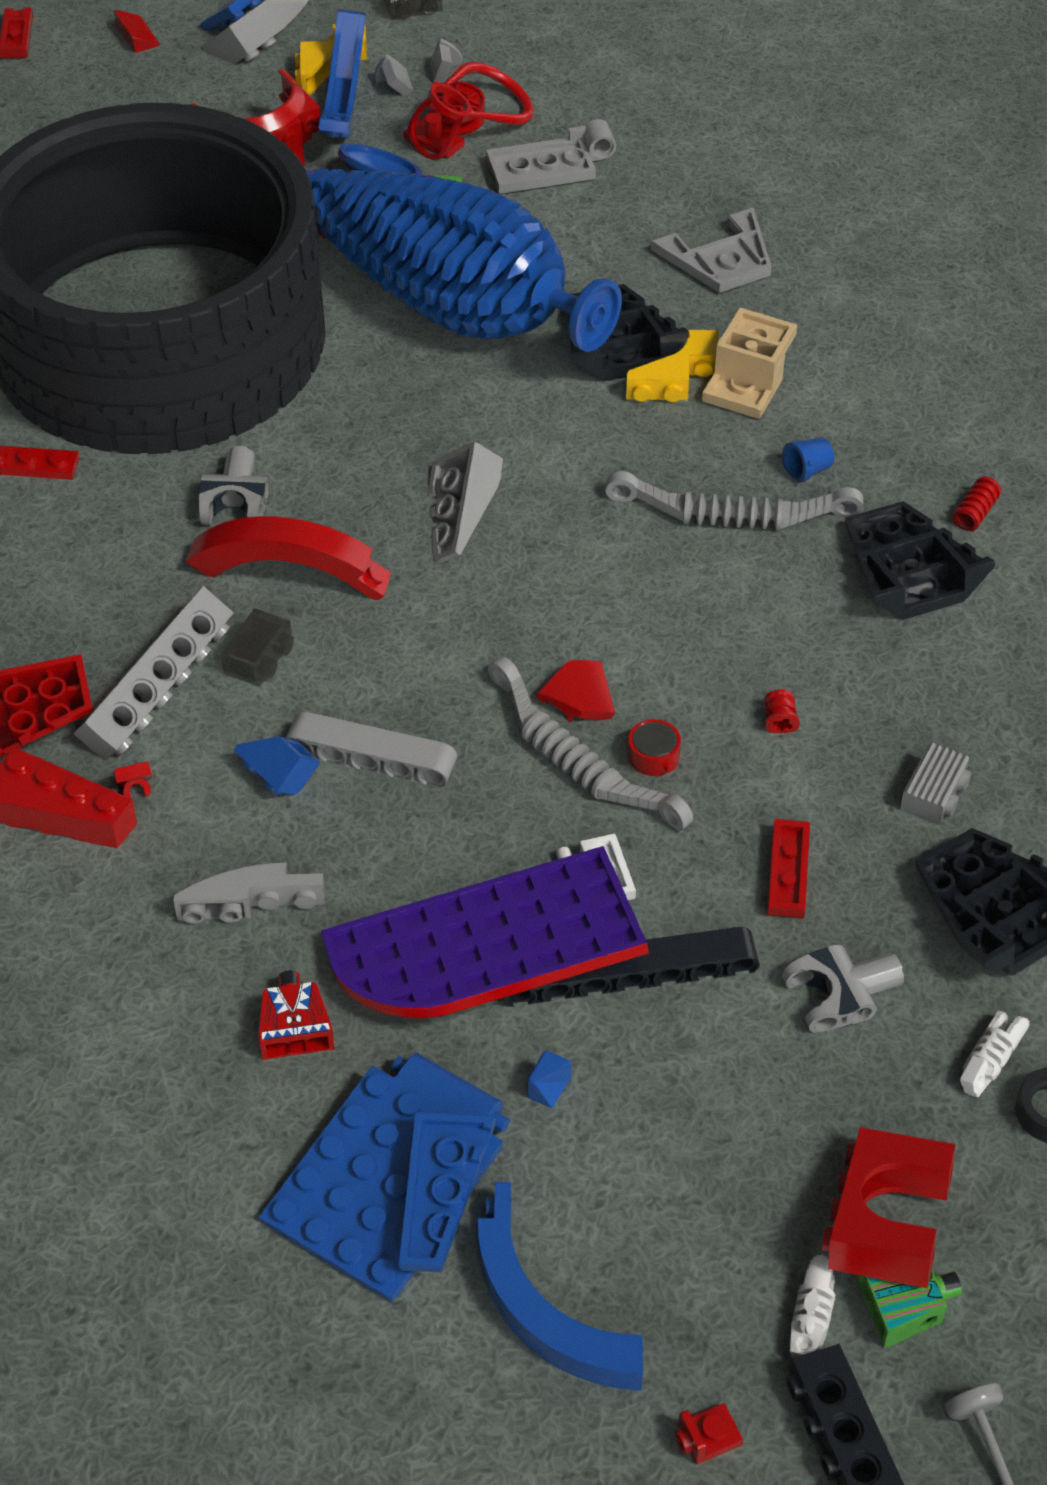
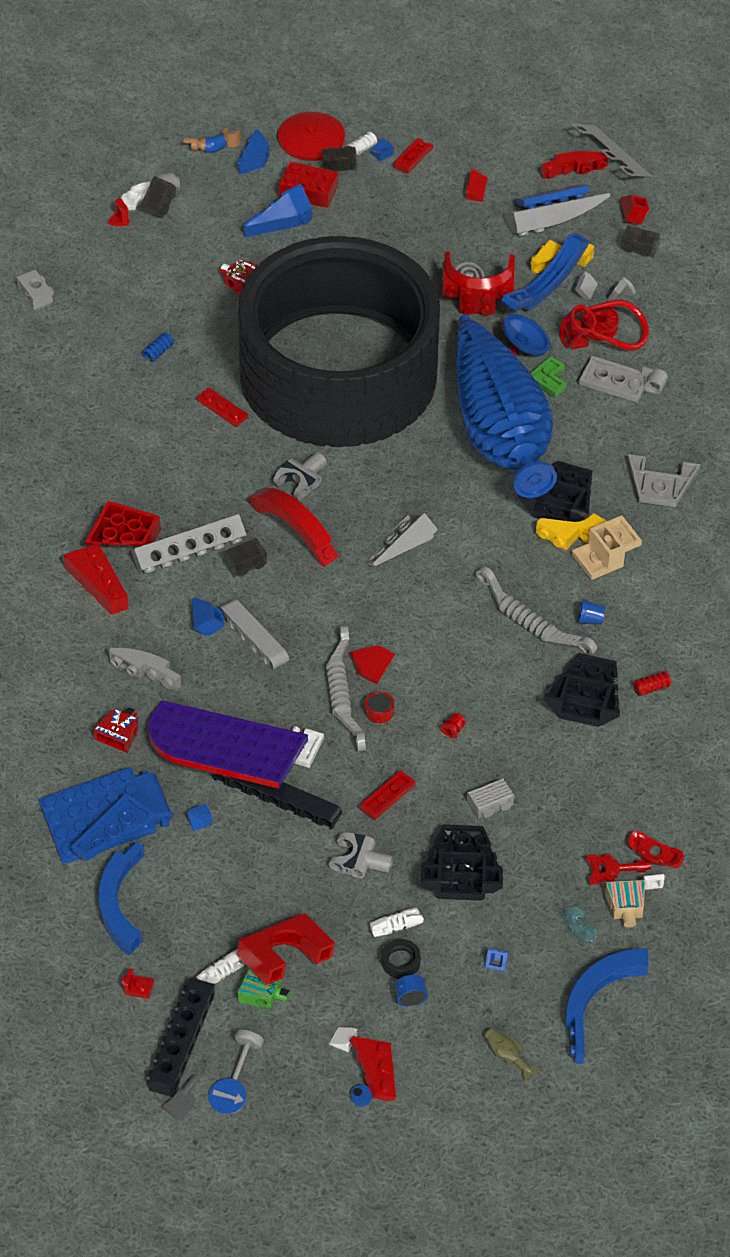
camera: 35 degrees right, 0 degrees up
red tile [113,761,152,799] -> none

